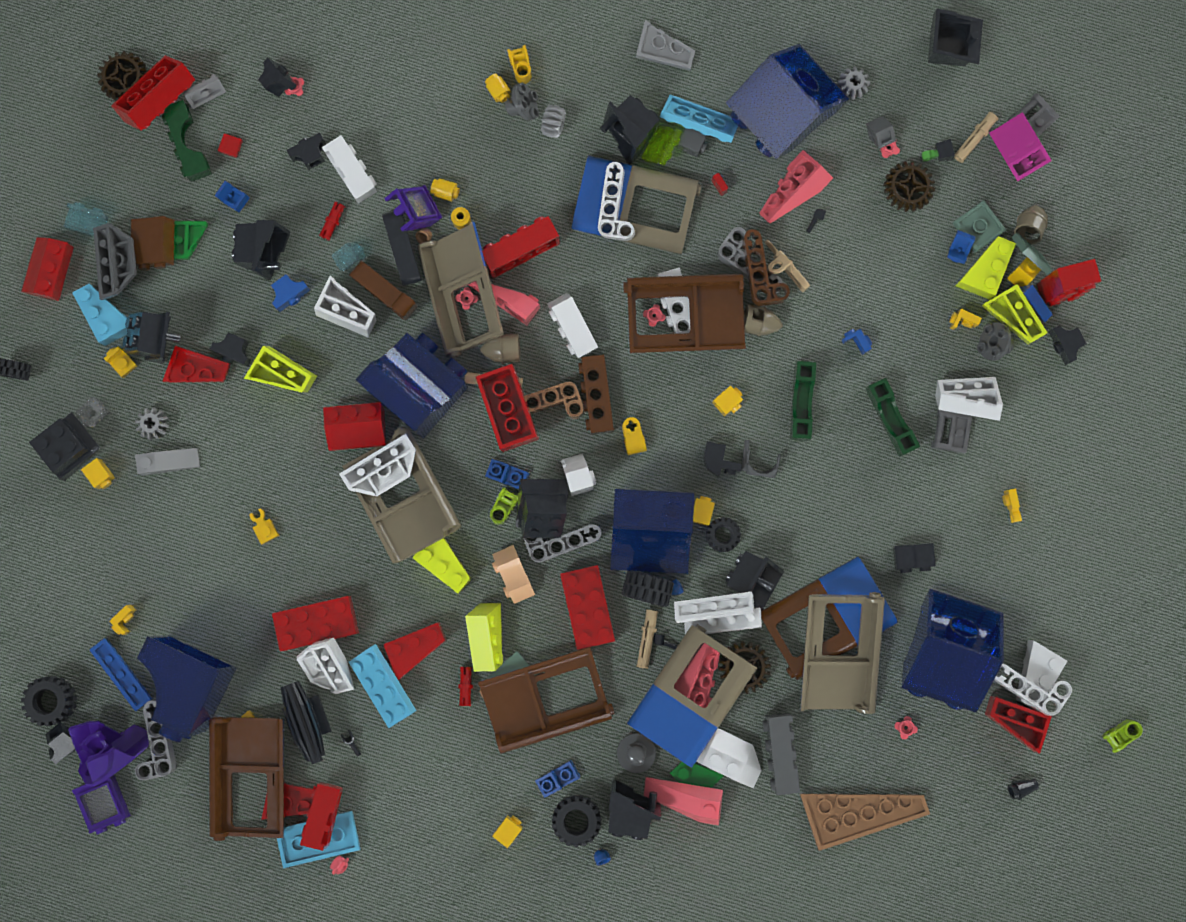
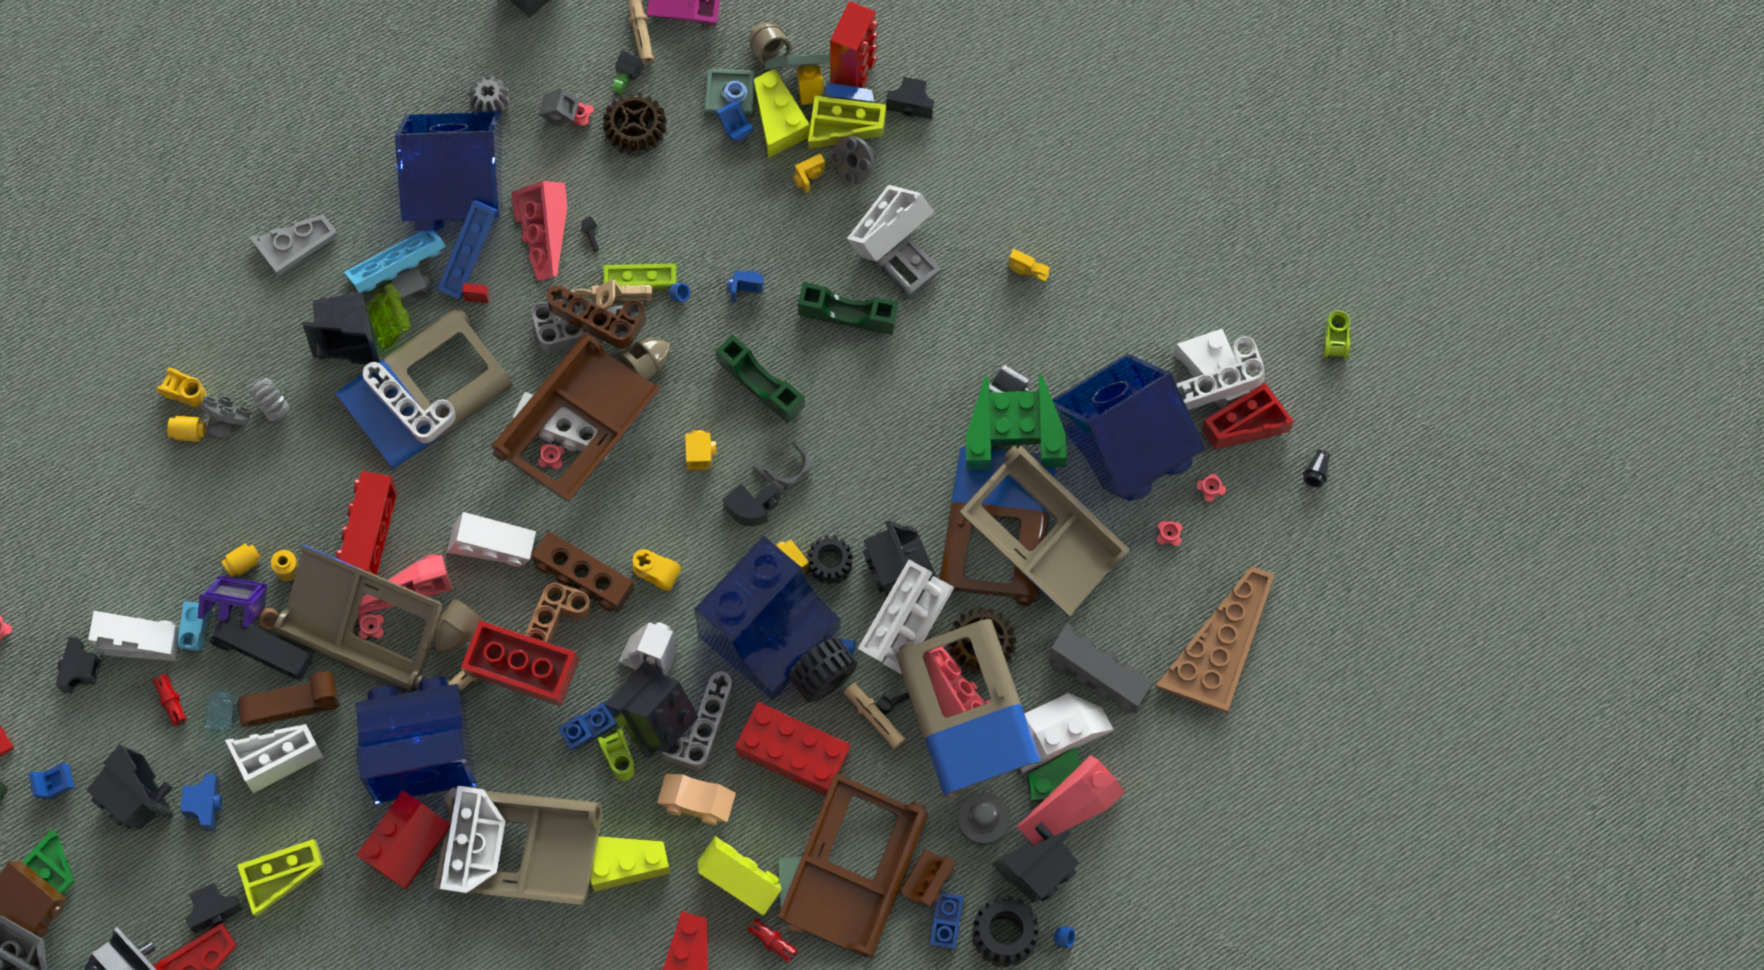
camera: 55 degrees left, 15 degrees down
none -> medium azure leg [178,601,213,651]
none -> blue plate [437,200,497,299]
none -> lime tile [603,264,677,290]
none -> blue hinge [668,282,690,302]
none -> light blue plate [724,81,748,103]
none -> reddish brown bracket [900,849,956,907]
none -> green wedge [965,374,1067,470]
none -> coral plate [1196,474,1226,502]

